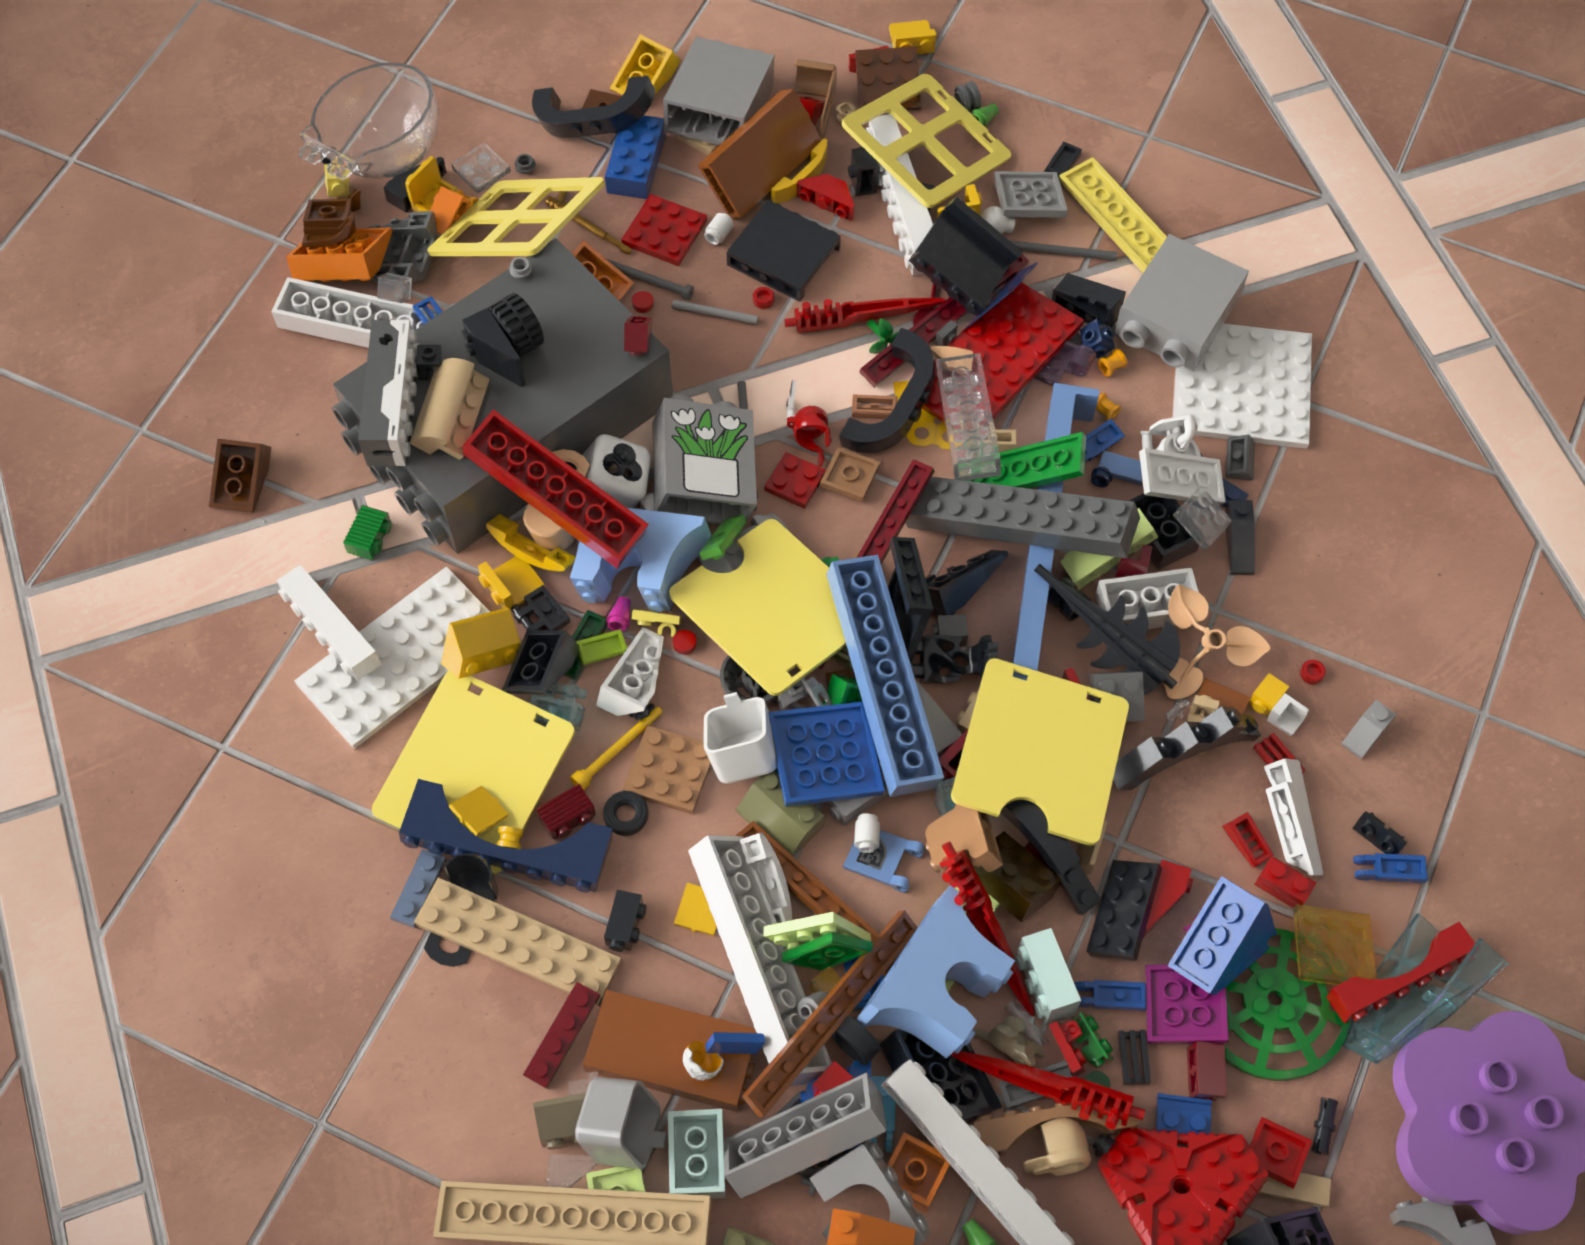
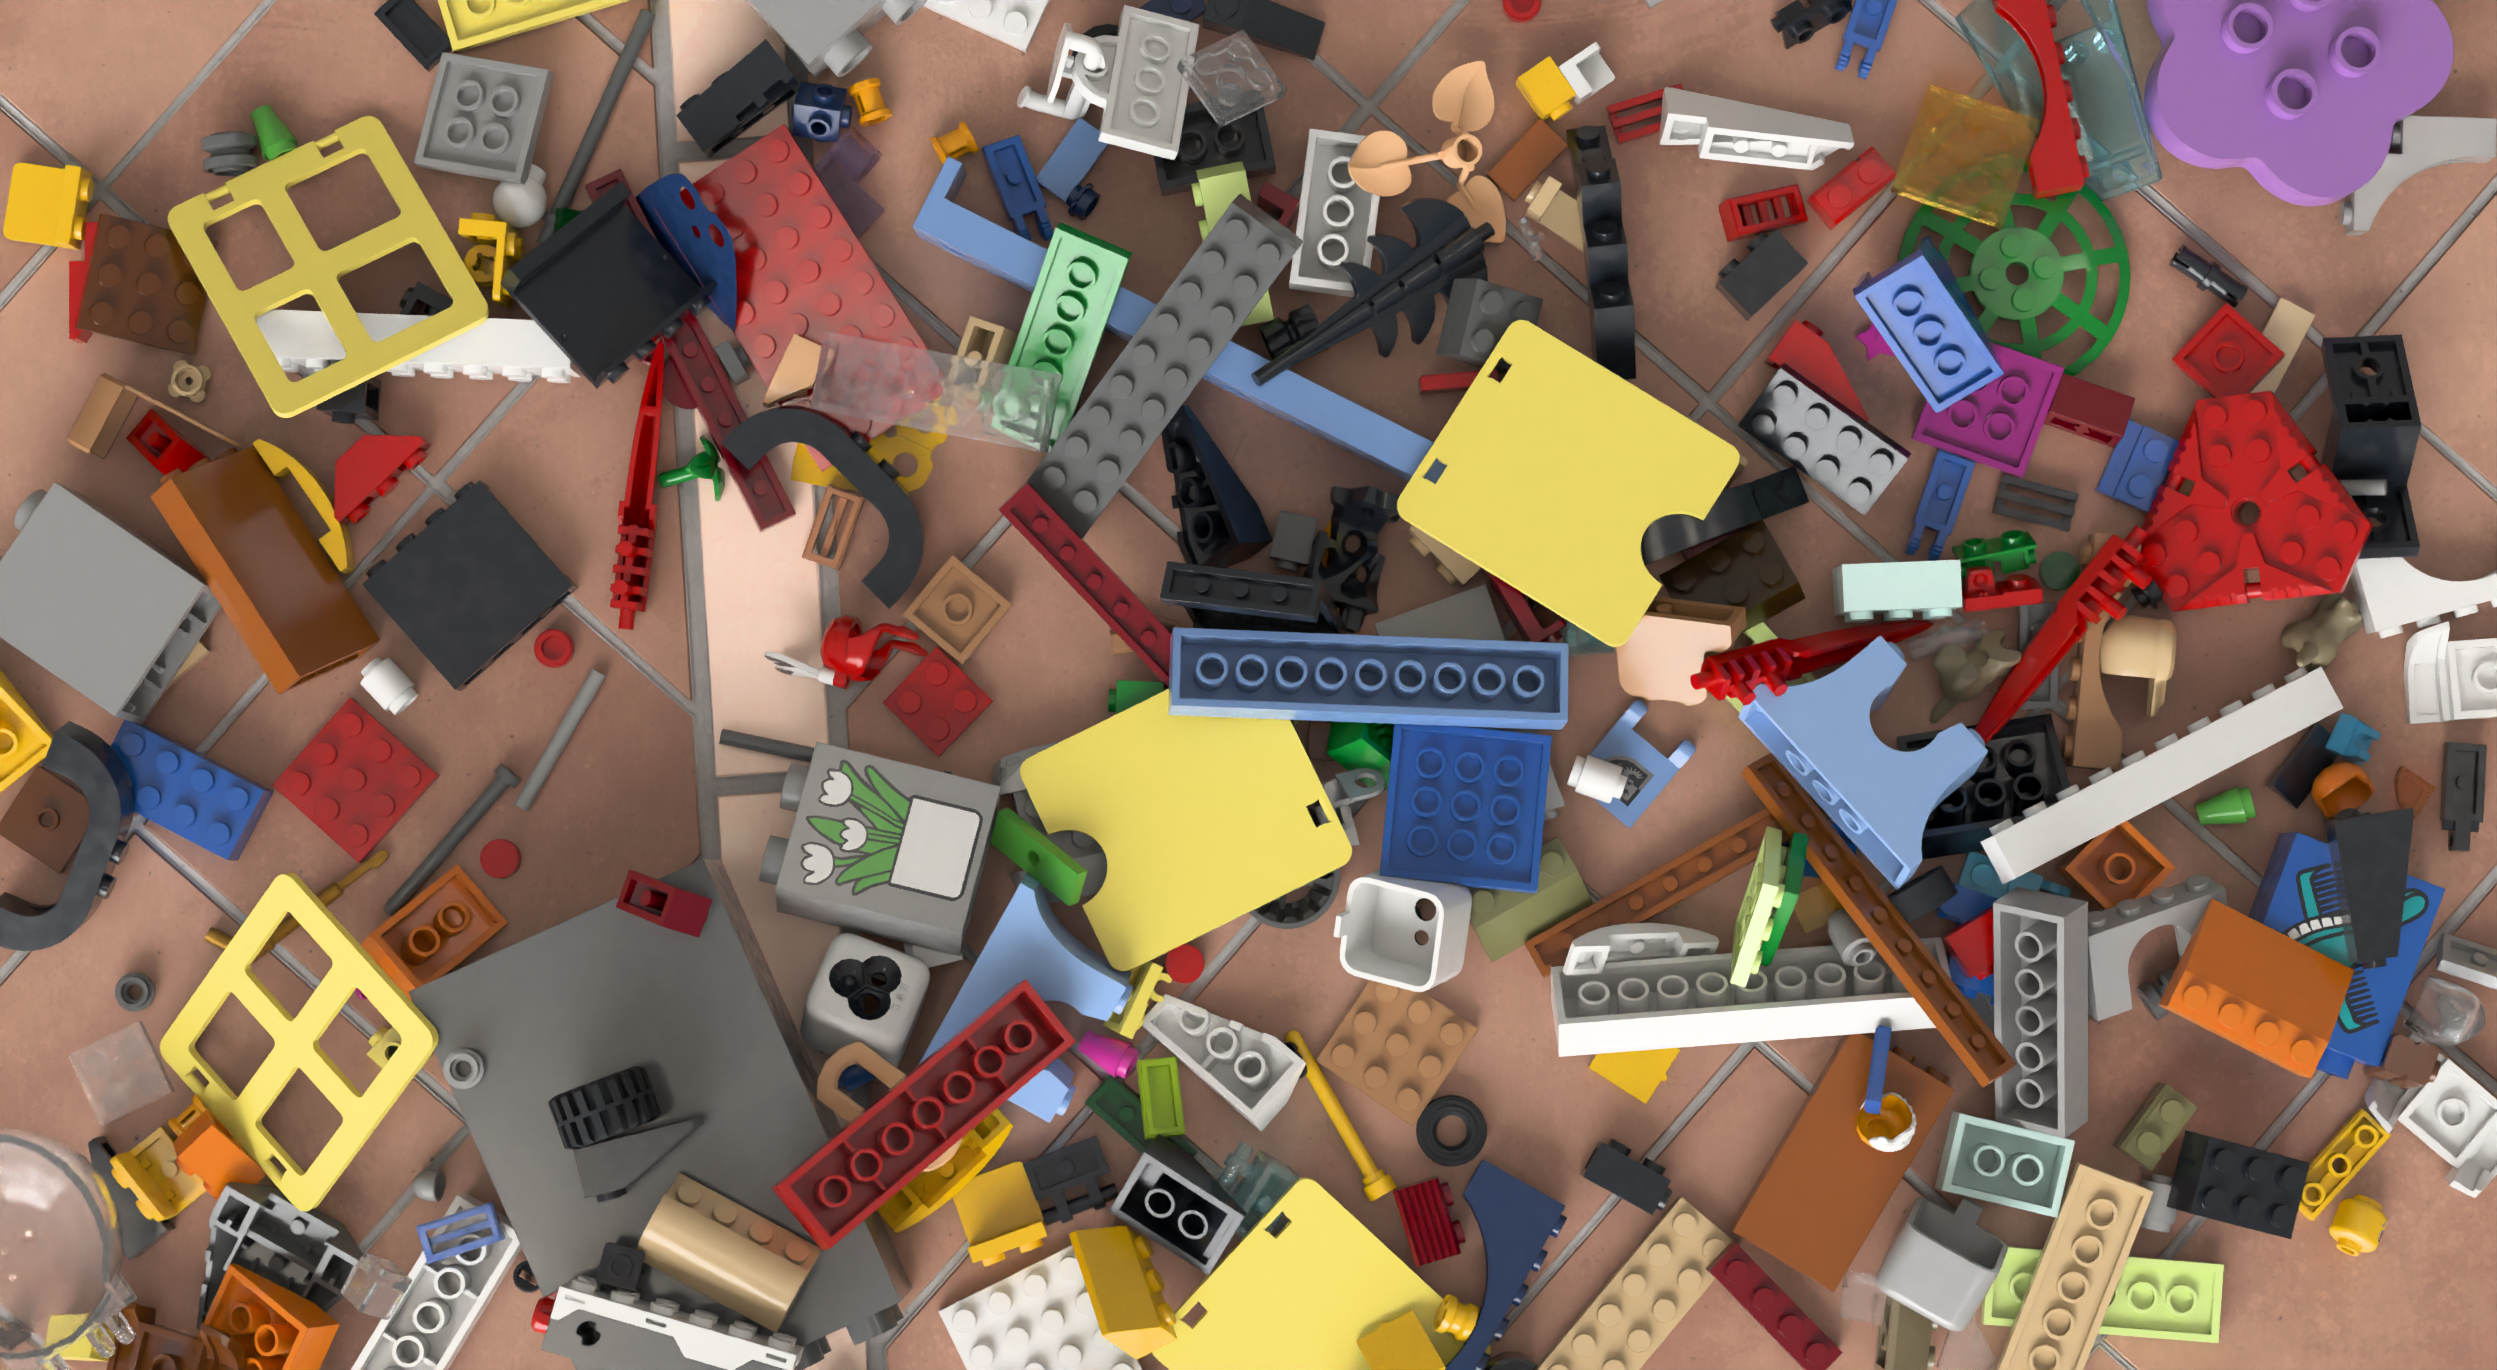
camera: 75 degrees left, 25 degrees up
none -> black brick [1716,229,1808,321]

